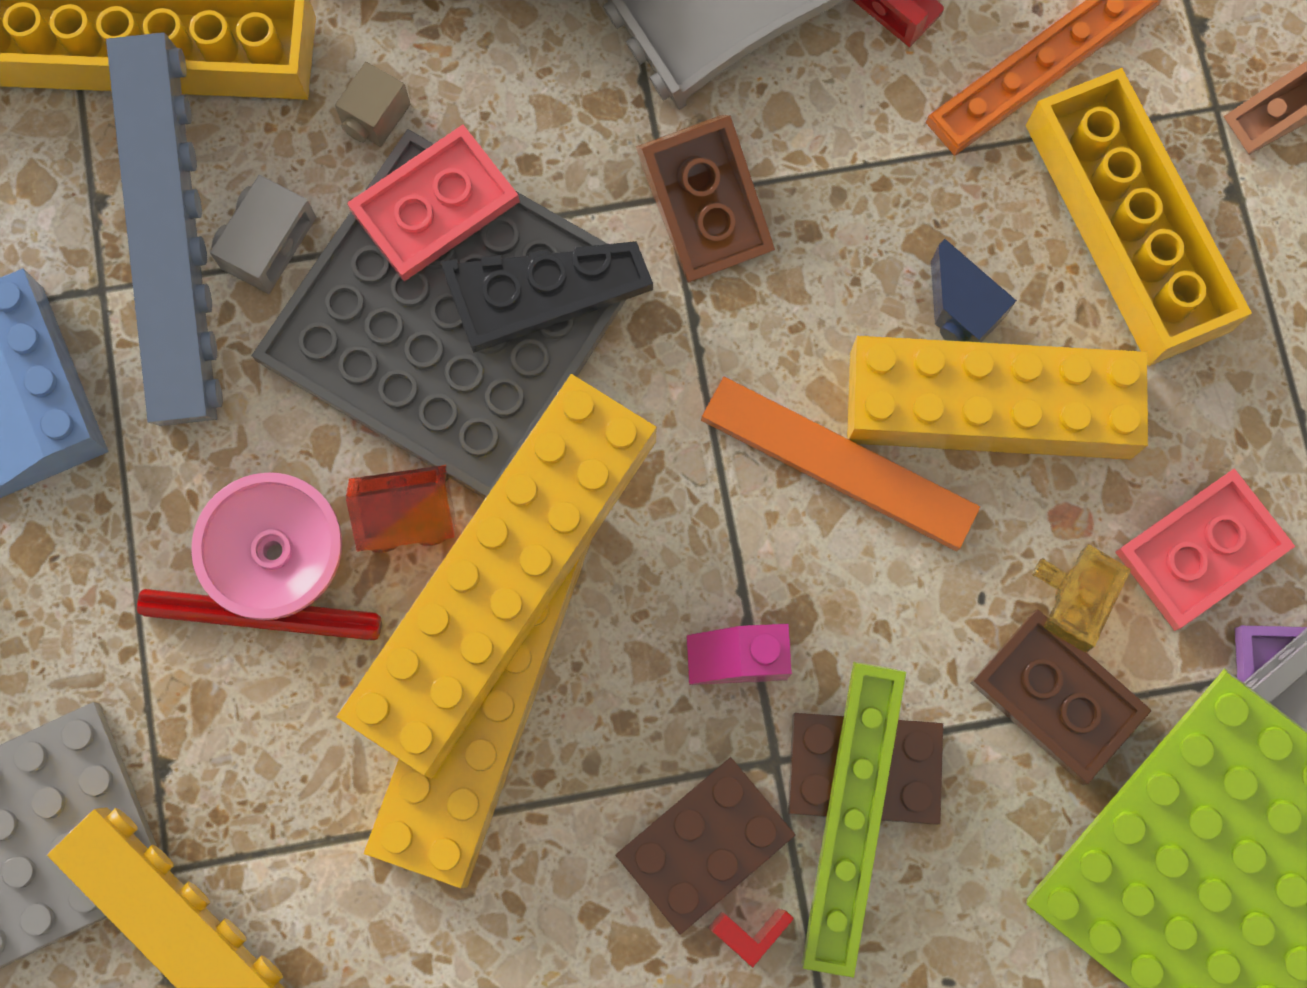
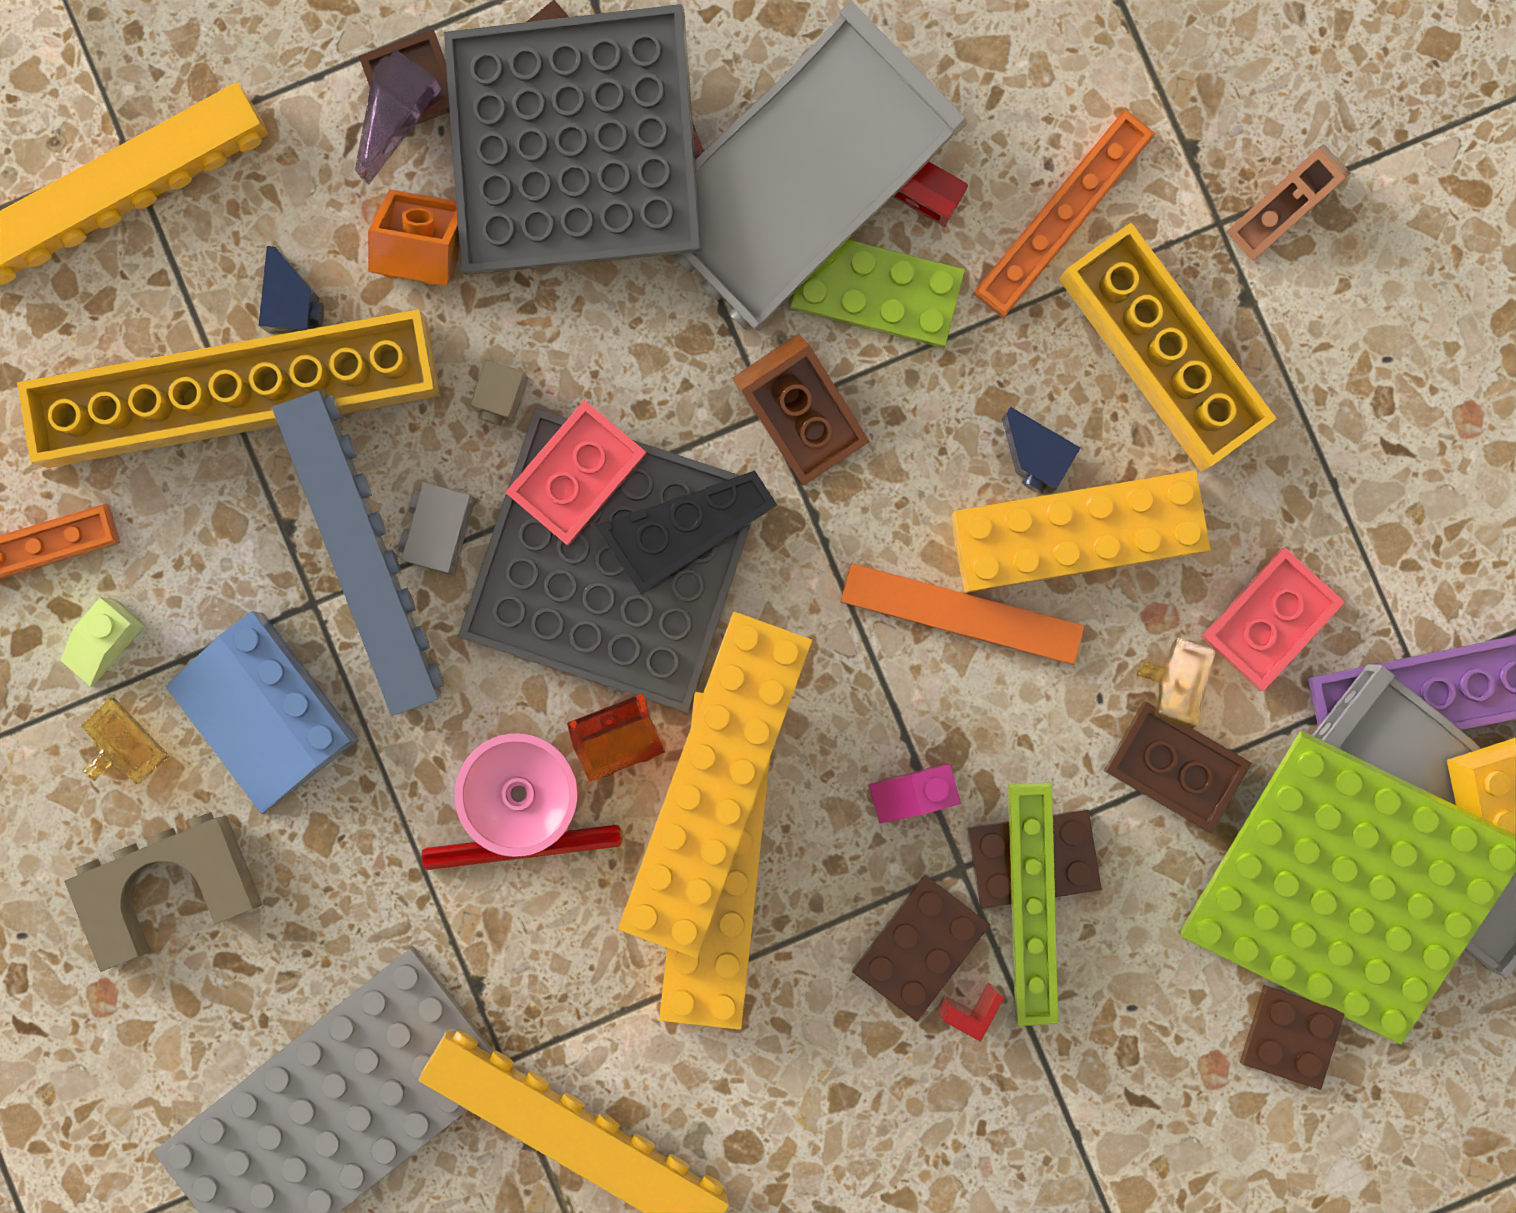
camera: 10 degrees left, 10 degrees up
none -> lime plate [790,240,965,349]

